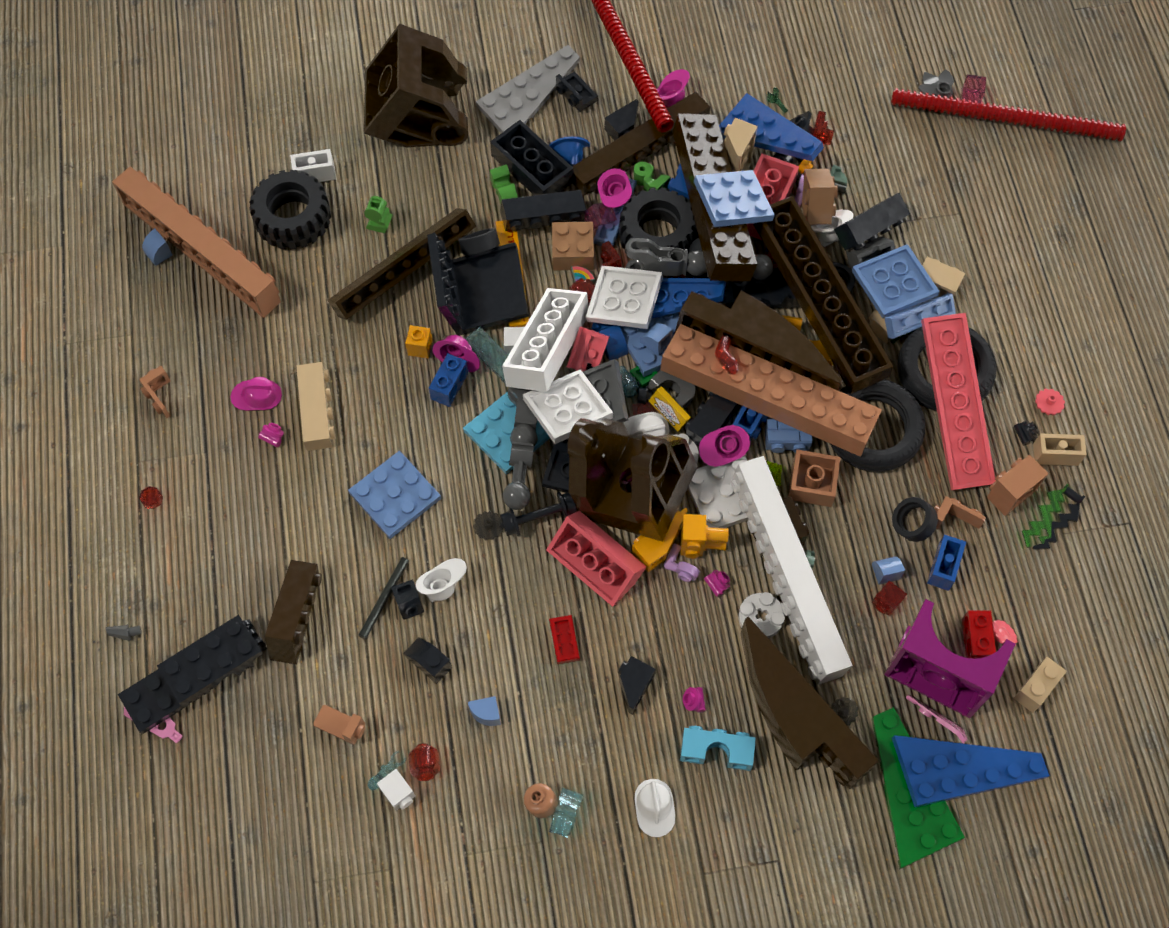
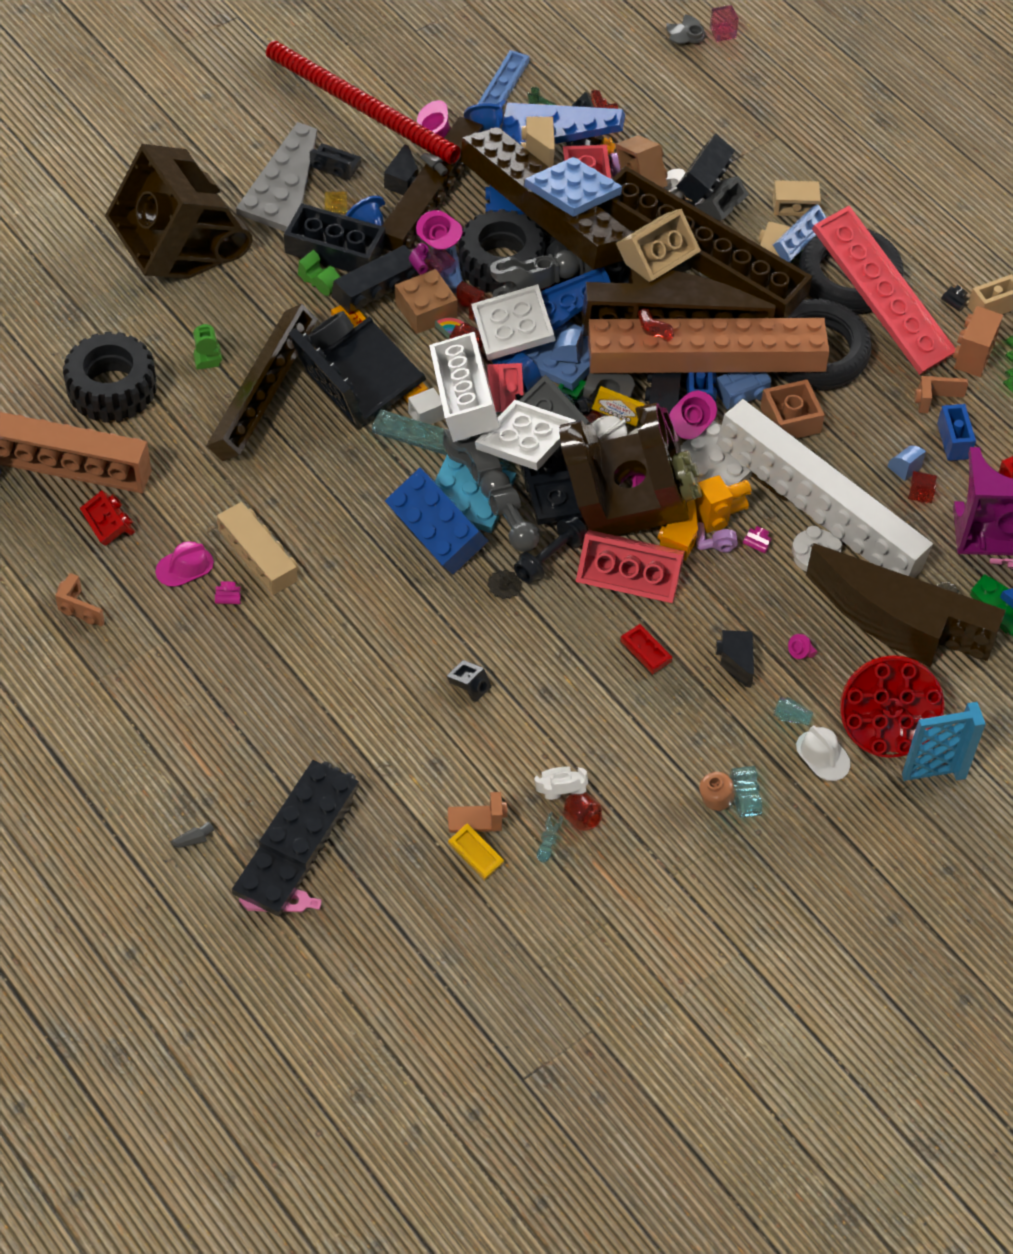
camera: 30 degrees left, 10 degrees down
clear red tile [139,486,163,509] -> none
dark brown wedge [264,560,322,665] -> none
white brick [290,149,336,182] -> none
medium blue plate [348,450,441,539] -> none
pearl dark grey bar [358,557,409,640] -> none
white brick [377,769,415,811] -> none
black slope [403,637,452,684] -> none
light orange brick [405,325,433,359] -> none
white piece [416,558,467,602] -> none
blue brick [429,353,469,407] -> none
dark pink piece [433,335,480,372] -> none
medium blue brick [468,696,501,726] -> none
bright green leg [634,162,671,192] -> none
medium azure arch [680,726,756,771] -> none
medium blue plate [852,244,939,319] -> none
red piece [891,88,1126,142] -> none
black tyre [892,497,938,542] -> none
coral piece [1035,389,1065,415] -> none
none -> red bracket [80,490,135,546]
none -> clear yellow tile [325,192,347,214]
none -> blue brick [385,467,489,575]
none -> magenta arm [409,243,429,274]
none -> dark grey bar [420,152,448,176]
none -> yellow tile [448,823,504,881]
none -> blue helmet [464,99,507,131]
none -> medium blue tile [478,50,530,107]
none -> white plate [534,767,588,800]
none -> tan slope [616,209,701,282]
none -> olive plate [673,450,702,501]
none -> clear light blue cone [773,696,813,726]
none -> red bracket [840,655,945,758]
none -> dark azure fence [902,702,986,781]

